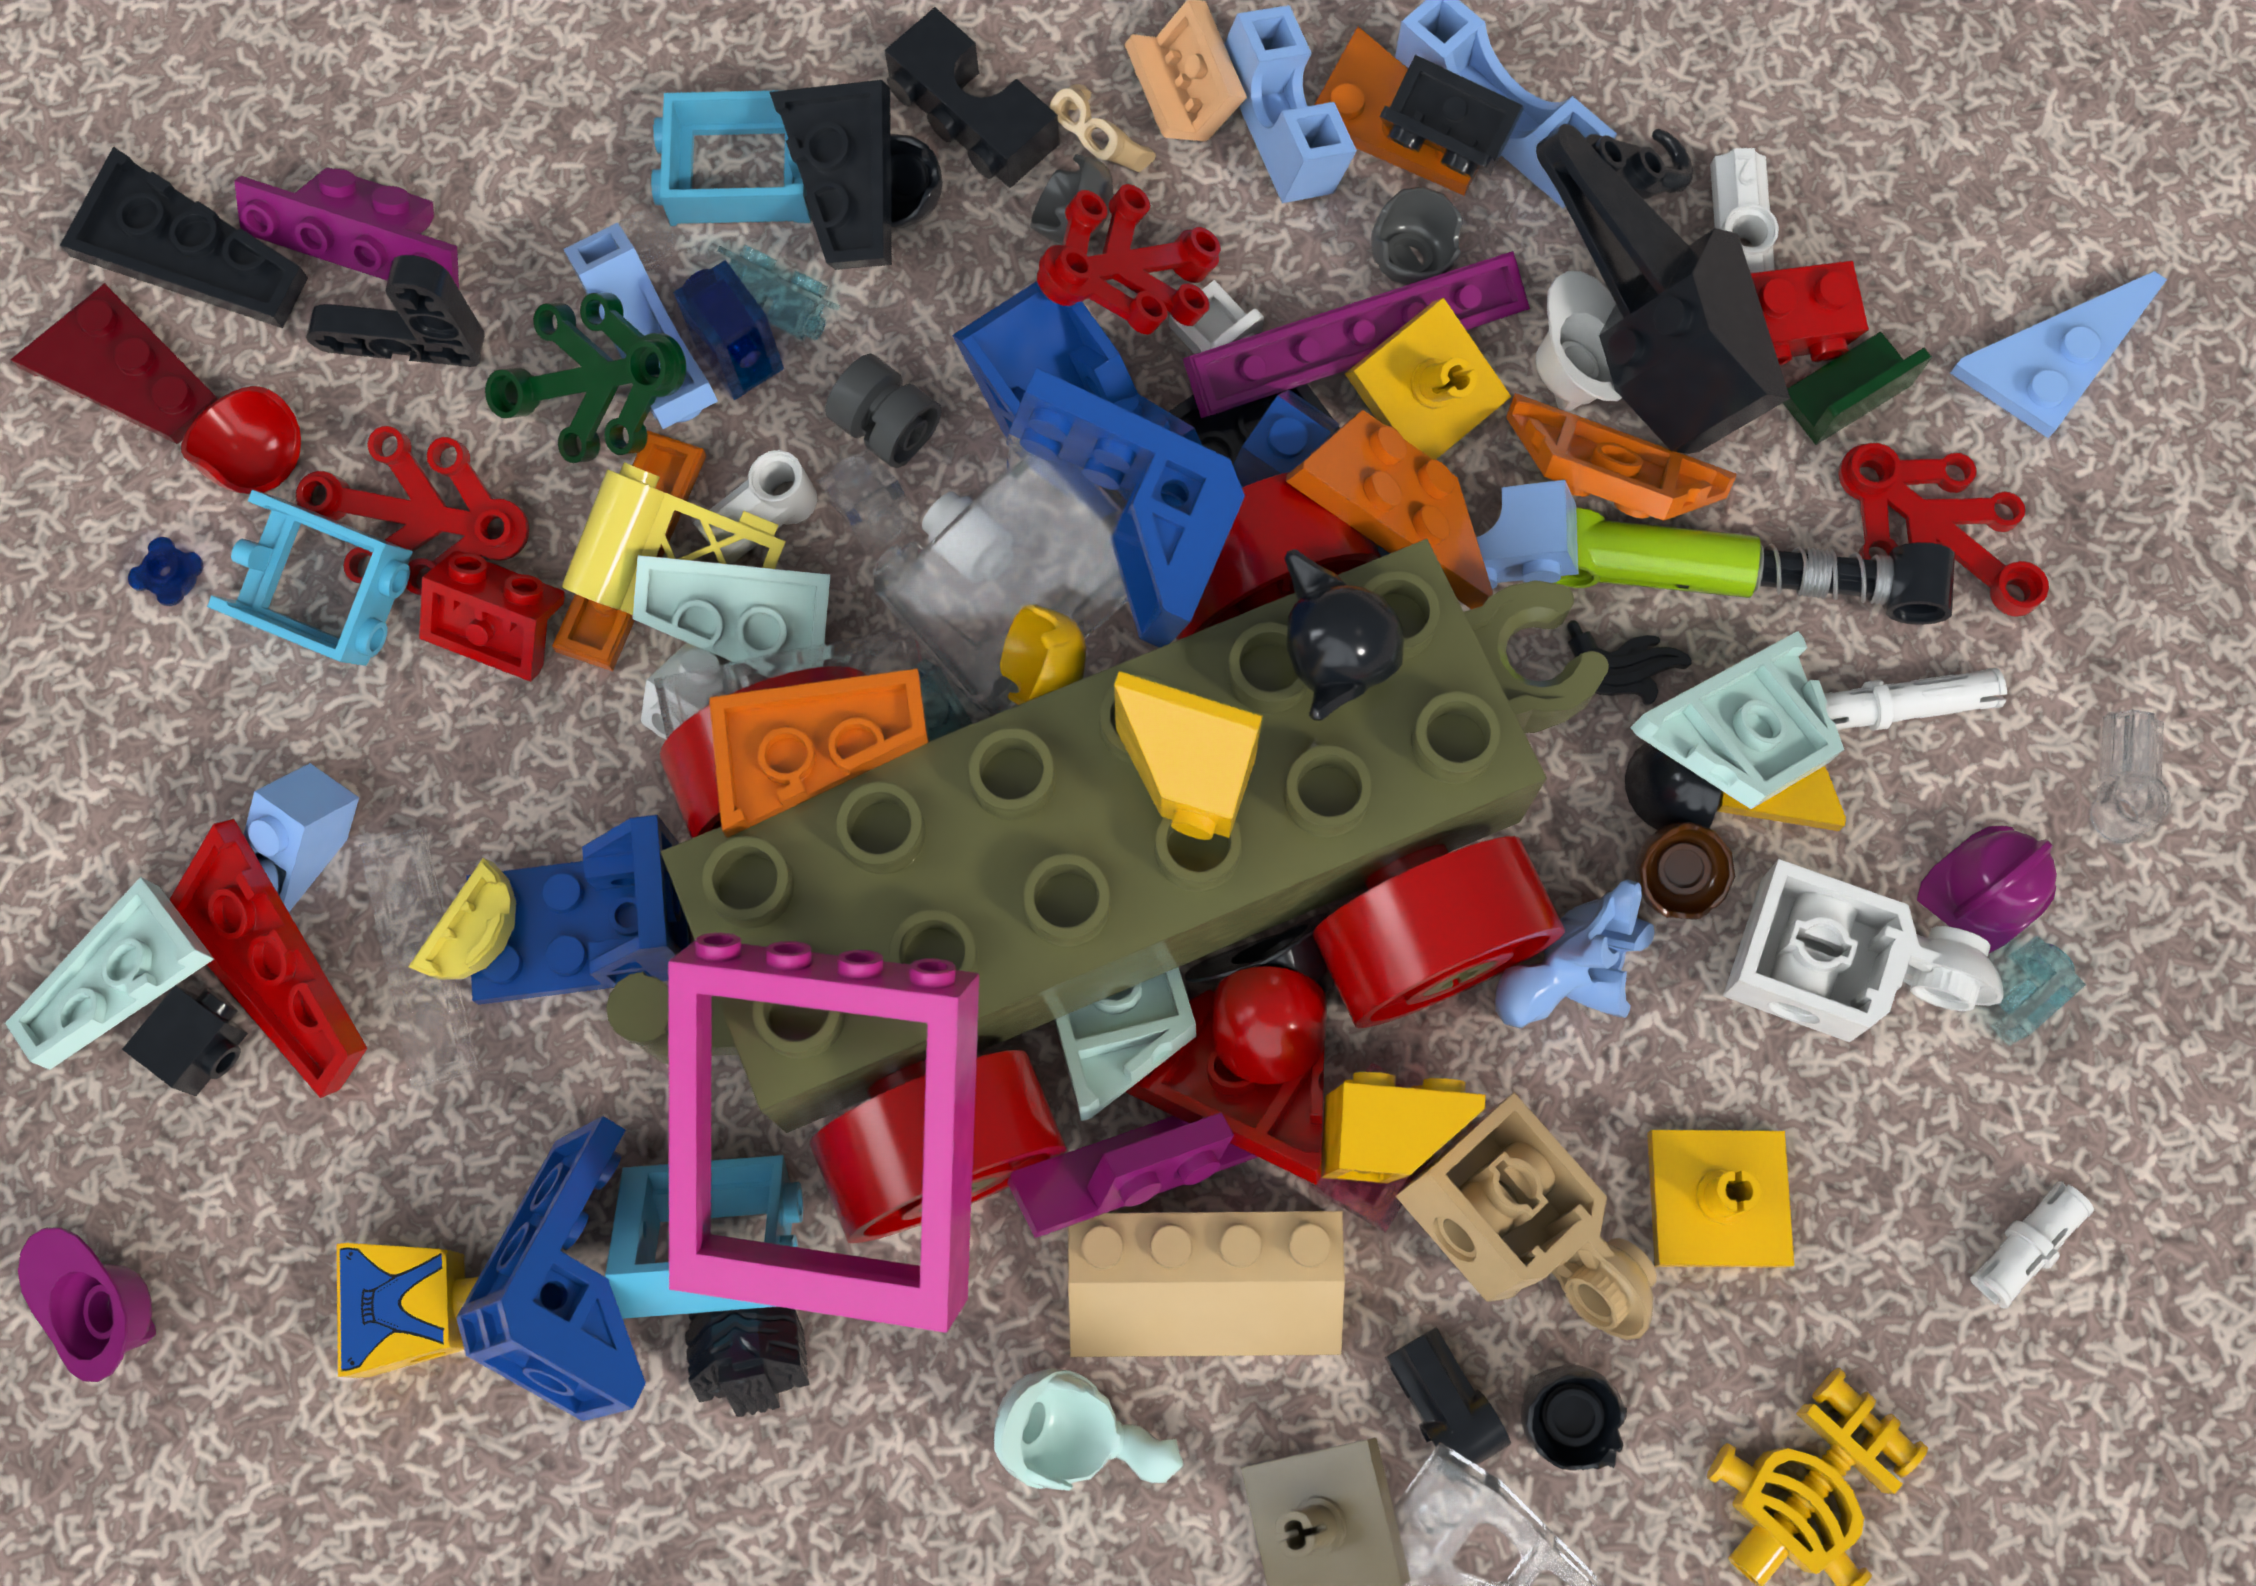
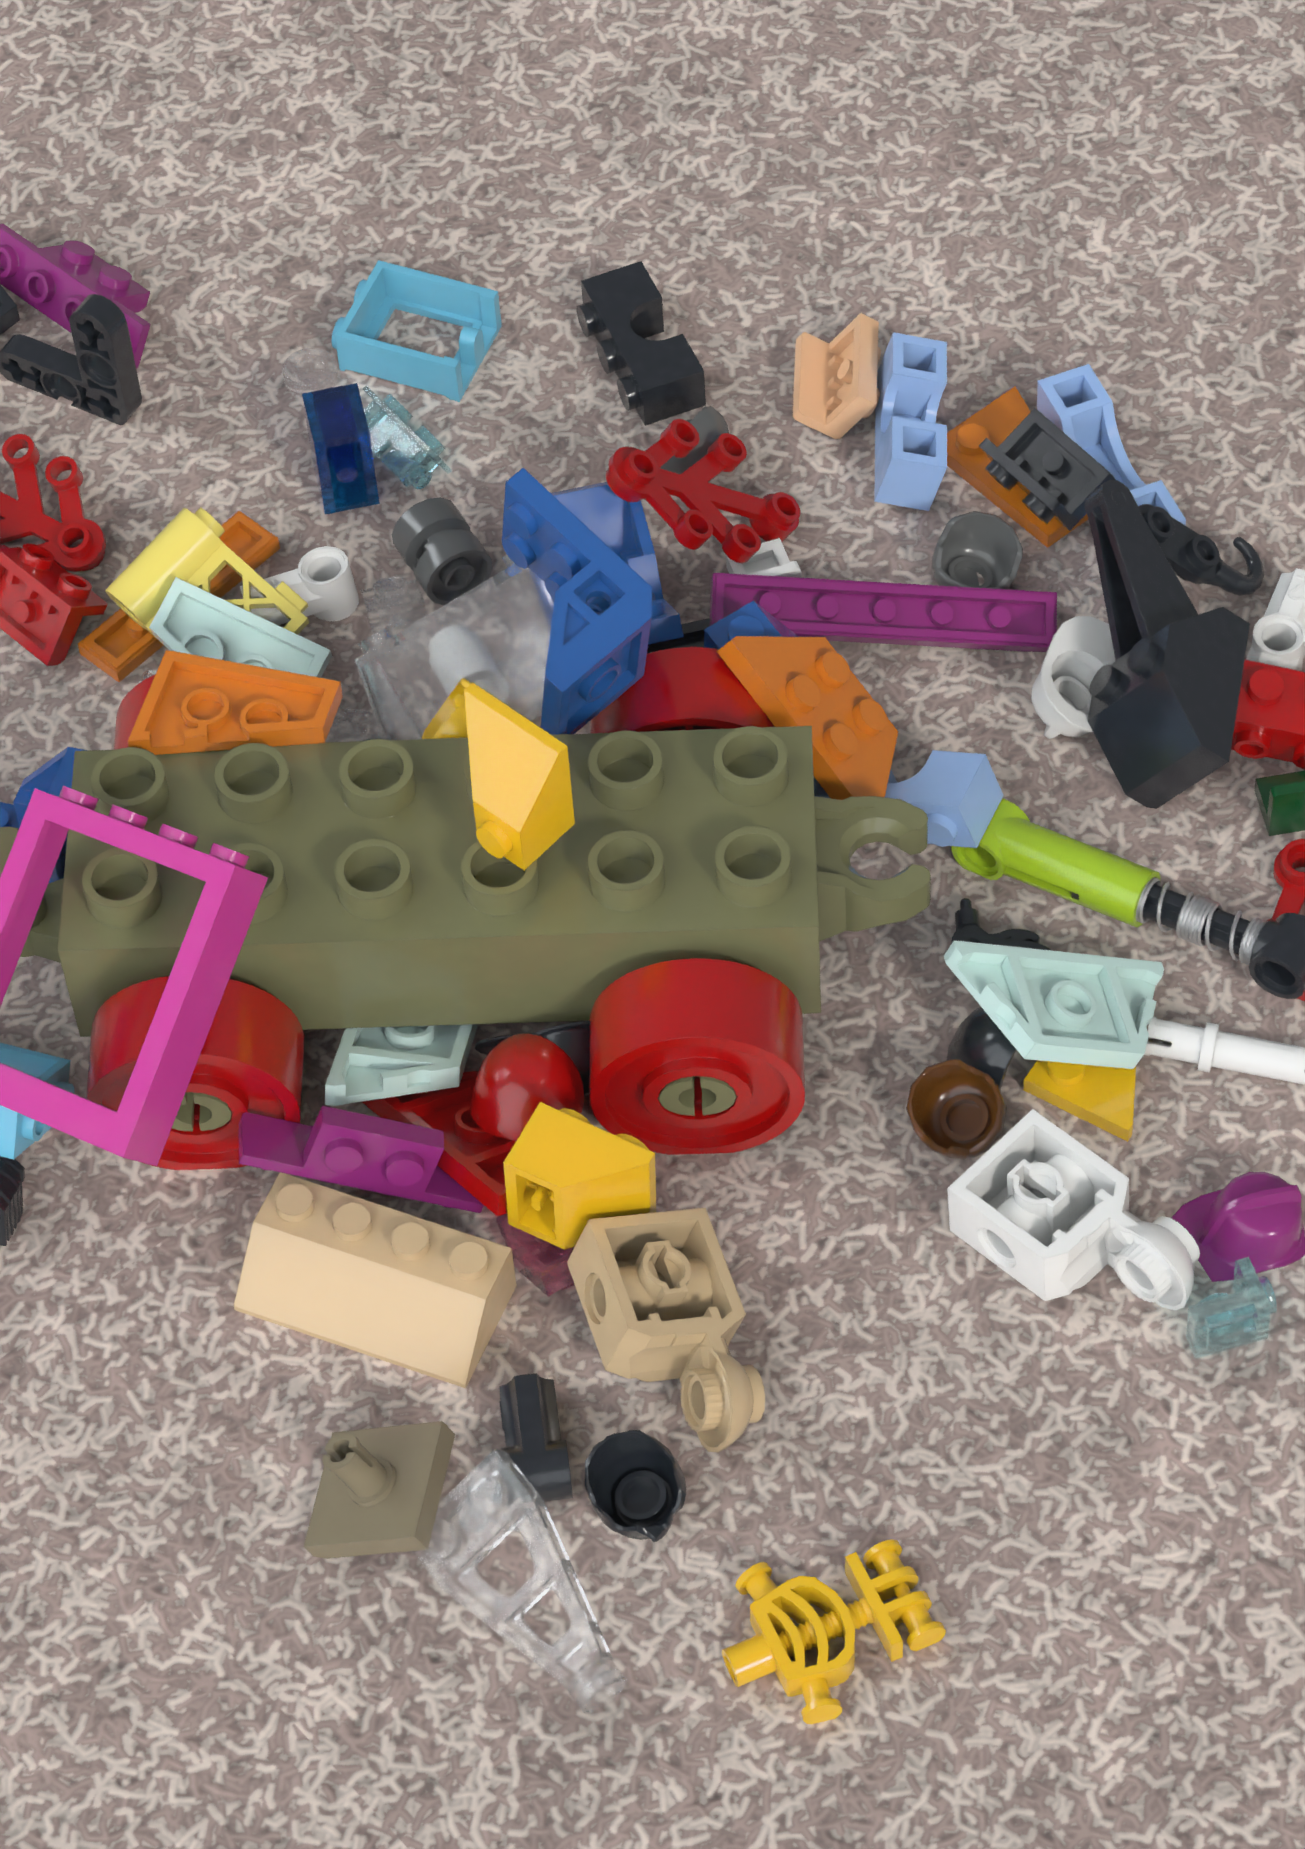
camera: 25 degrees right, 20 degrees down
dark green plant [485,293,686,463] -> none
light blue arch [563,222,718,429] -> none
black wing [770,80,892,270] -> none
black hair [891,134,943,228] -> none
light aqua piece [994,1368,1183,1491] -> none
tan cap [1050,84,1156,172] -> none
black piece [1284,549,1404,721] -> none
yellow tile [1345,298,1511,460] -> none
light blue animal [1495,879,1655,1028] -> none
orange wing [1506,393,1737,521] -> none
yellow tile [1647,1130,1794,1268] -> none
white pin [1970,1181,2094,1309] -> none

